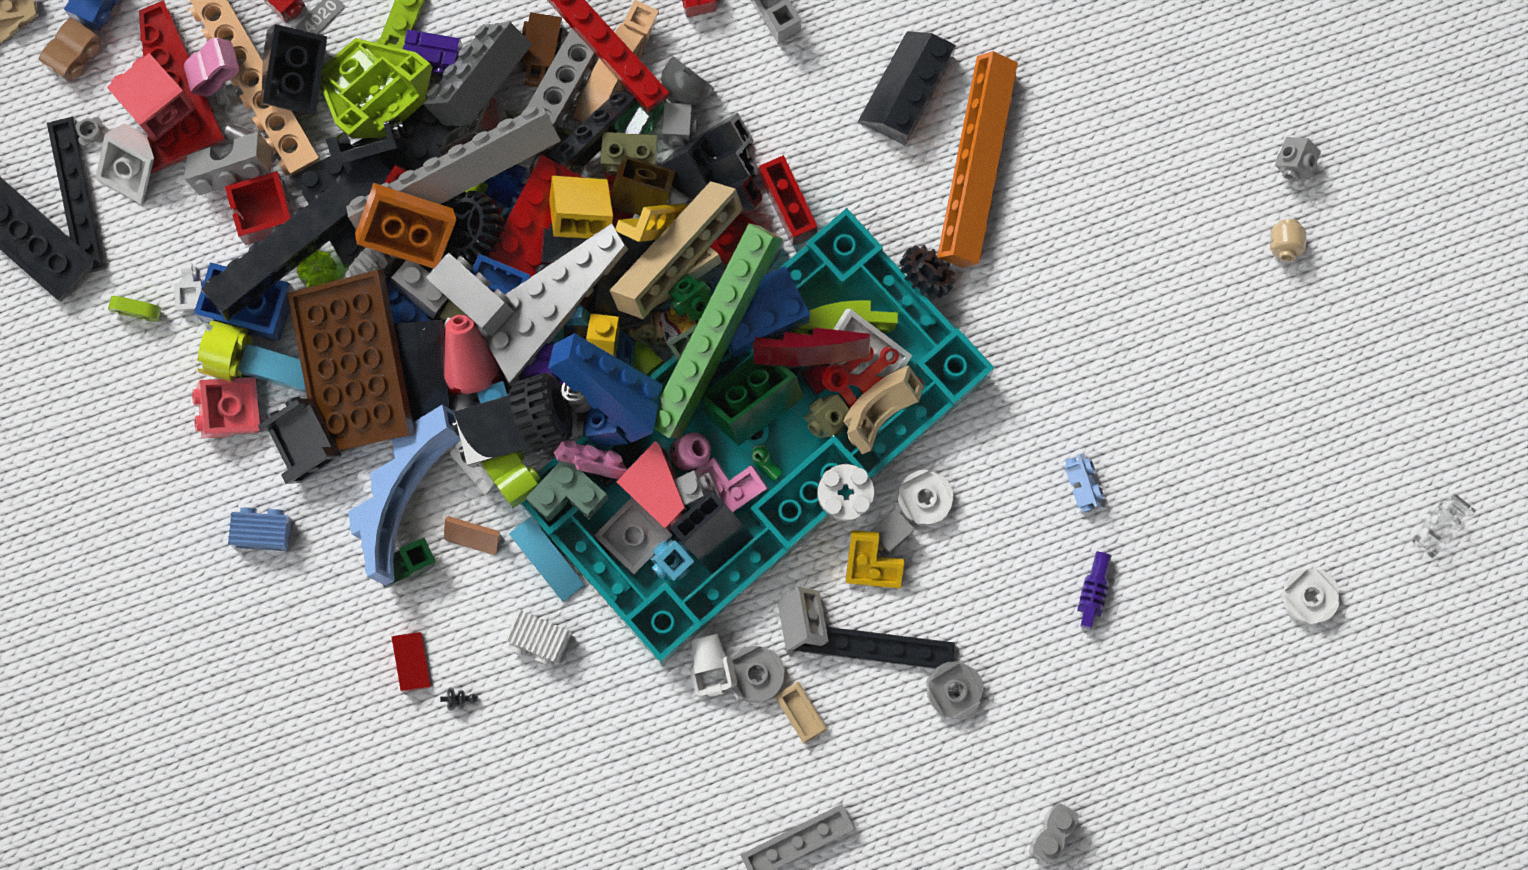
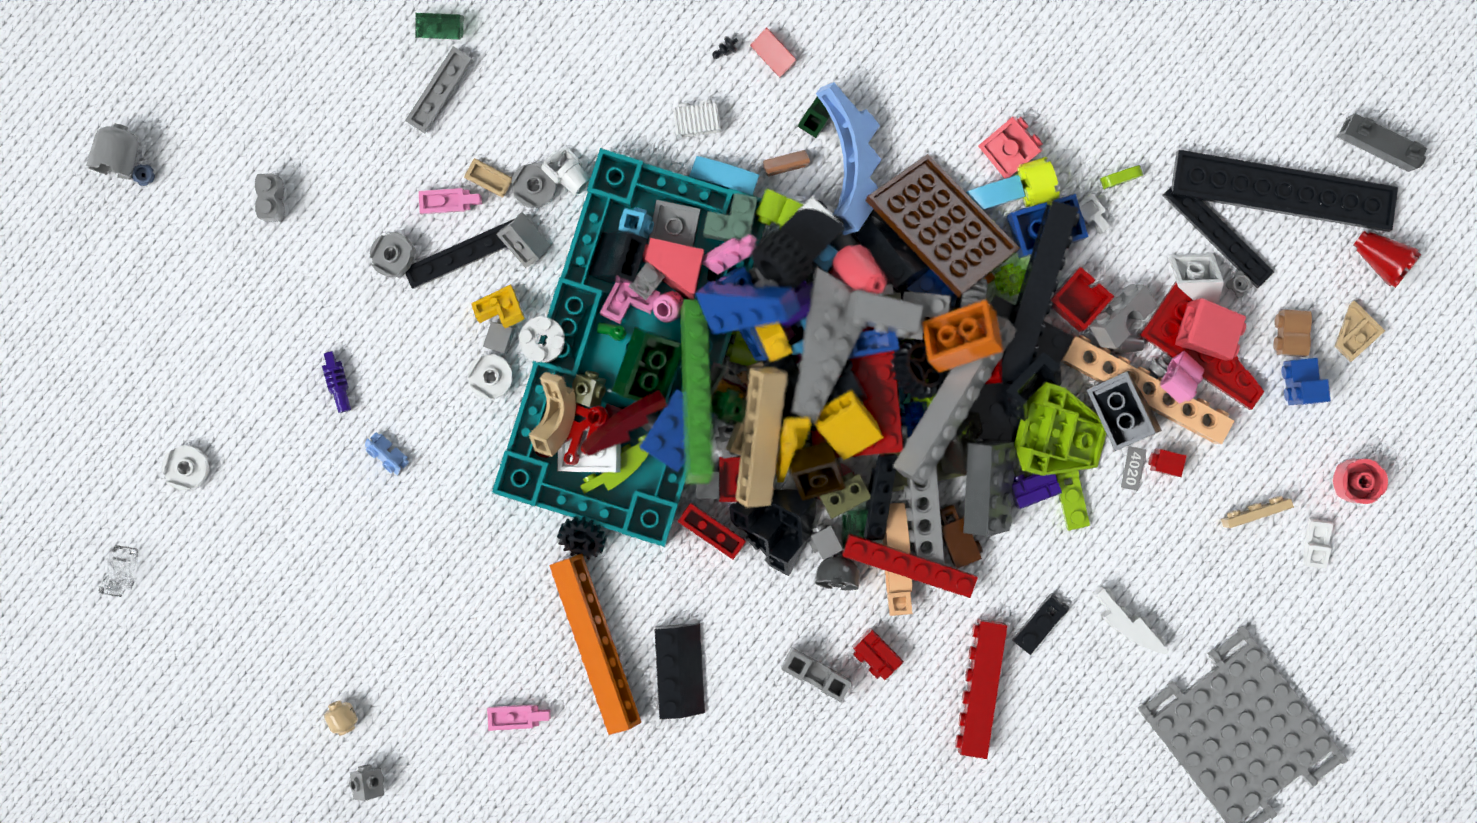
camera: 150 degrees right, 10 degrees up
medium blue brick [228,507,292,552] -> none
black panel [258,397,342,484] -> none
none -> bright pink hinge [418,188,482,214]
none -> bright pink hinge [487,704,551,731]

